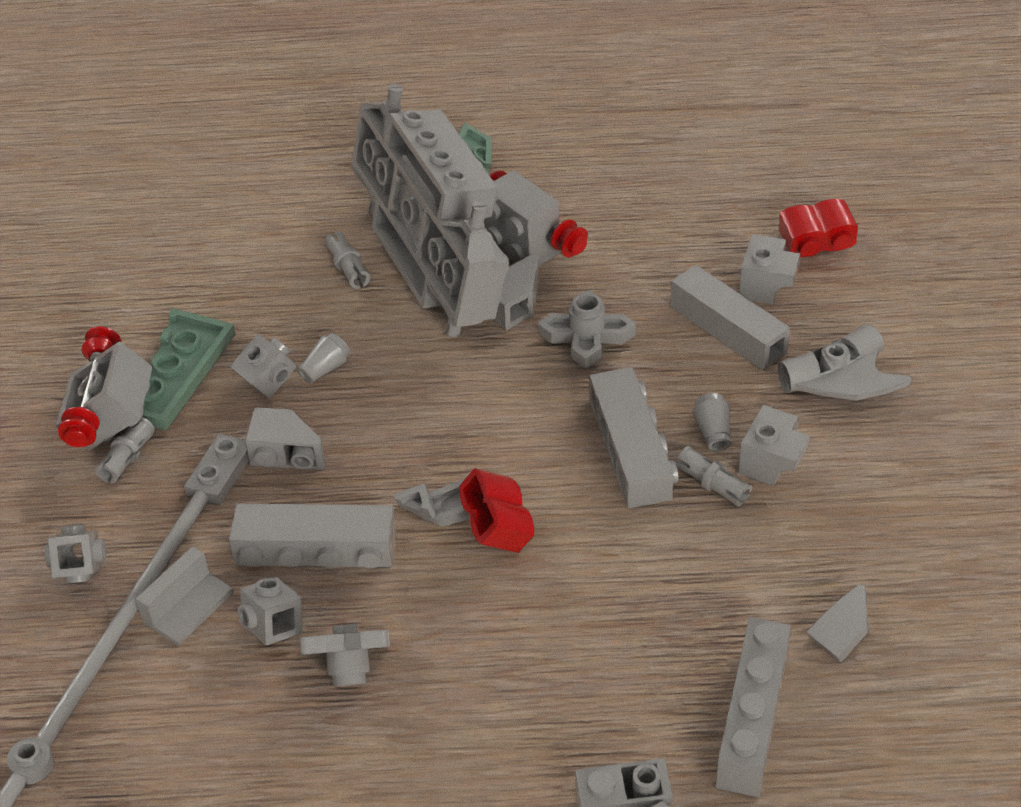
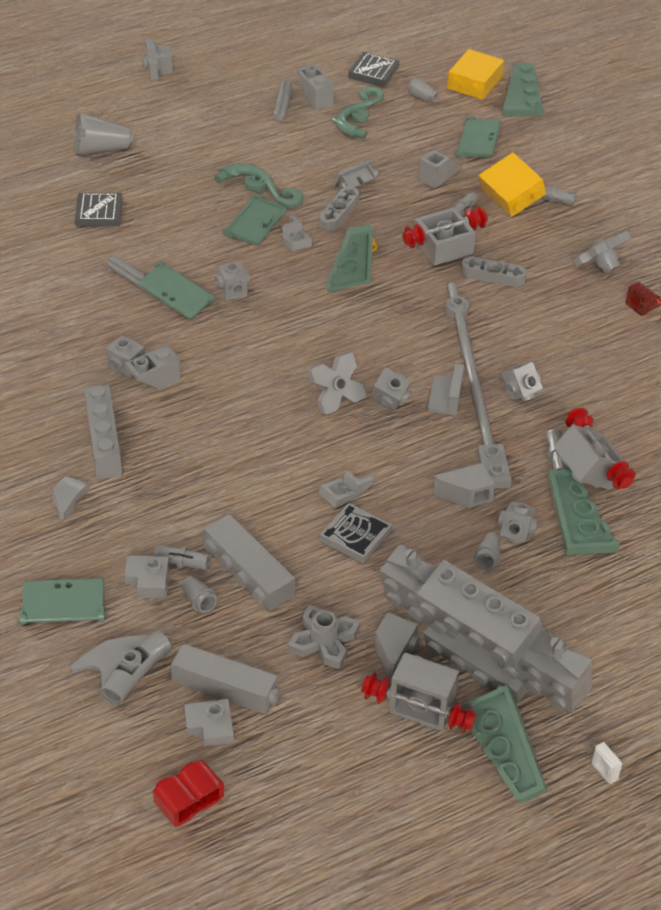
camera: 150 degrees right, 0 degrees up
light grey brick [229,503,396,568] -> none
red brick [459,468,534,553] -> none
none -> sand green door [19,578,105,625]
none -> light grey tile [319,503,392,564]

